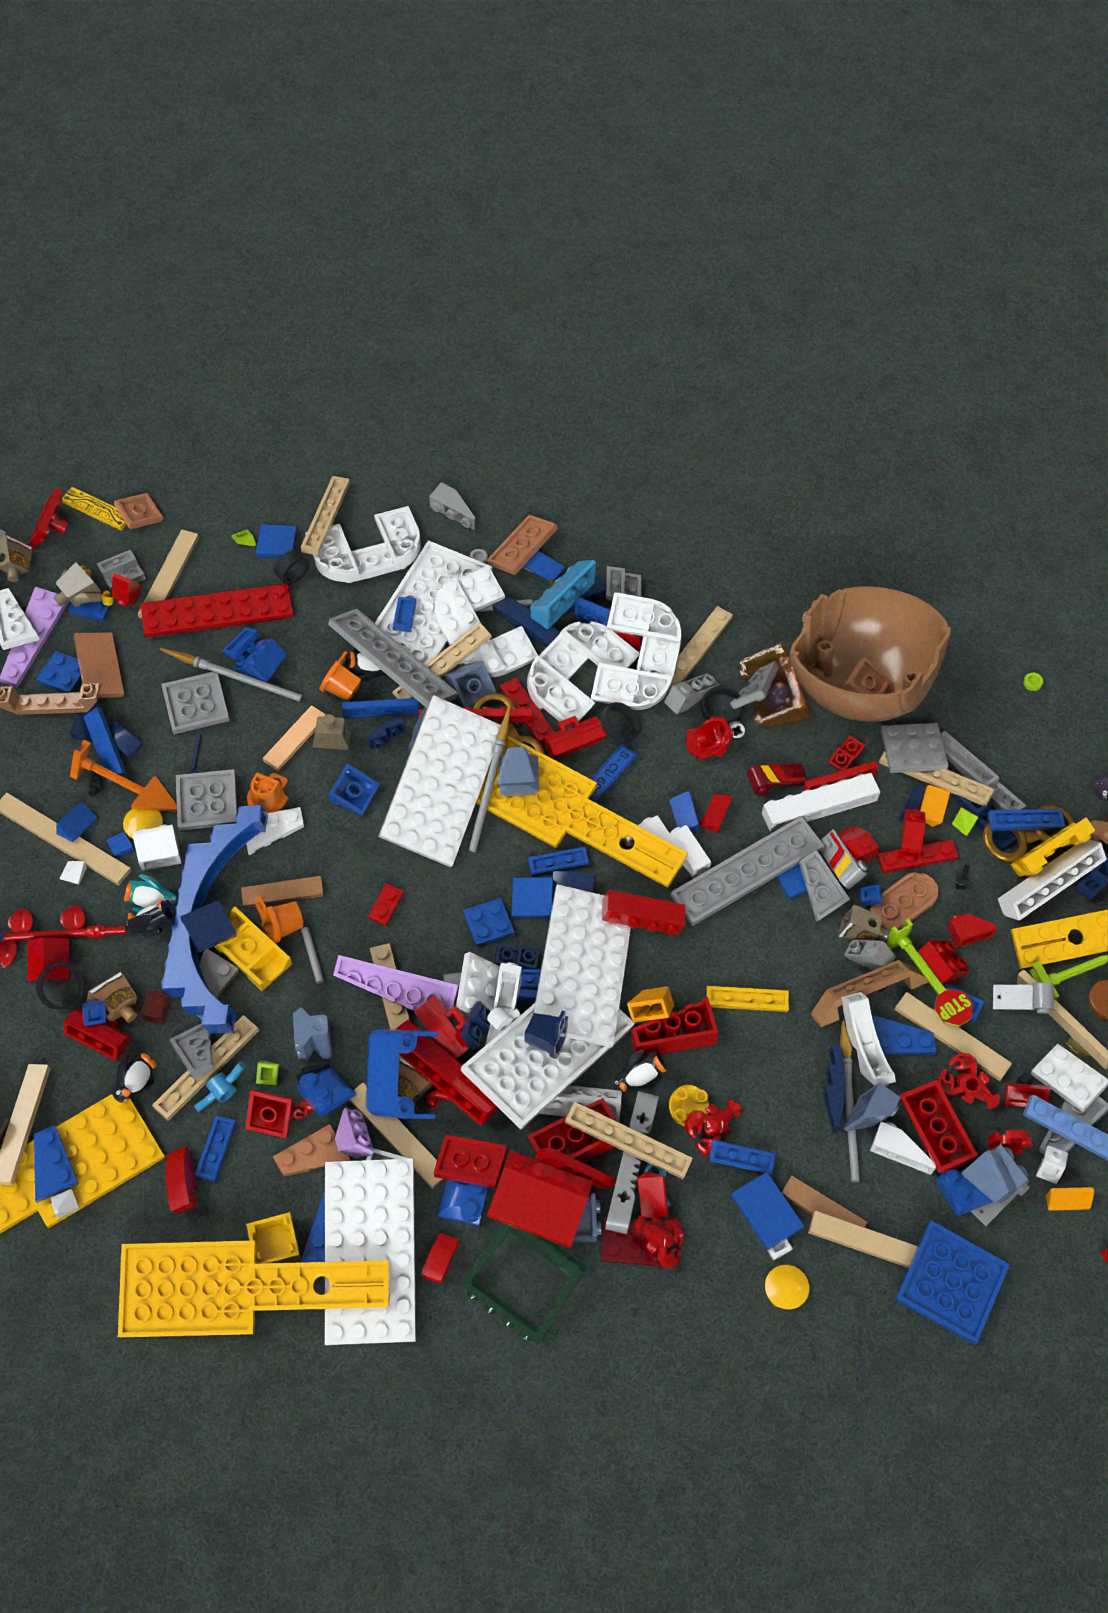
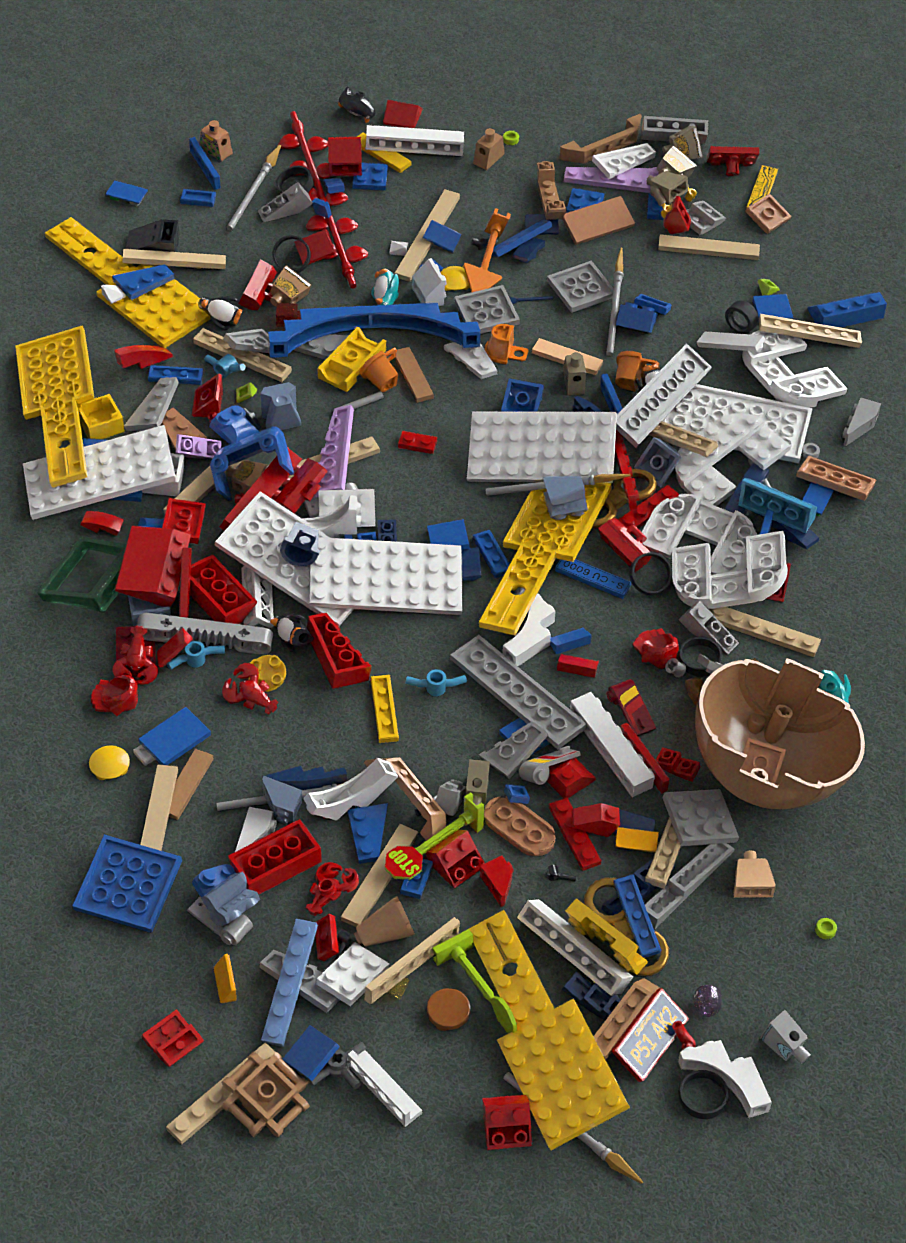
camera: 80 degrees right, 10 degrees down
blue tile [82,999,106,1026] -> none
black animal [127,900,175,936] -> none
red plate [140,584,293,638] -> none
dark blue tile [181,900,236,953] -> none
blue tile [393,597,417,632] -> none
dark blue slope [461,1001,491,1050] -> none
blue plate [463,898,514,947] -> none
white piece [487,1008,520,1030] -> none
tan plate [565,1102,692,1179] -> none
red brick [602,890,685,935] -> none
light grey slope [606,566,641,602] -> none
light orange torso [627,986,674,1023] -> none
blue tile [708,1140,776,1175] -> none
lime slope [952,807,979,836] -> none
red plate [988,1130,1032,1155] -> none
door [993,983,1054,1014] -> none
white bracket [1036,1146,1068,1184] -> none
none -> red hair [91,675,138,716]
none -> light grey wing [124,377,179,431]
none -> medium nougat cone [354,896,415,947]
none -> dark azure piece [406,670,467,696]
none -> dark tan torso [657,146,697,178]
none -> white tile [697,332,765,351]
none -> light nougat torso [734,850,776,898]
none -> blue slope [807,292,887,328]
none -> teal animal [819,670,851,705]

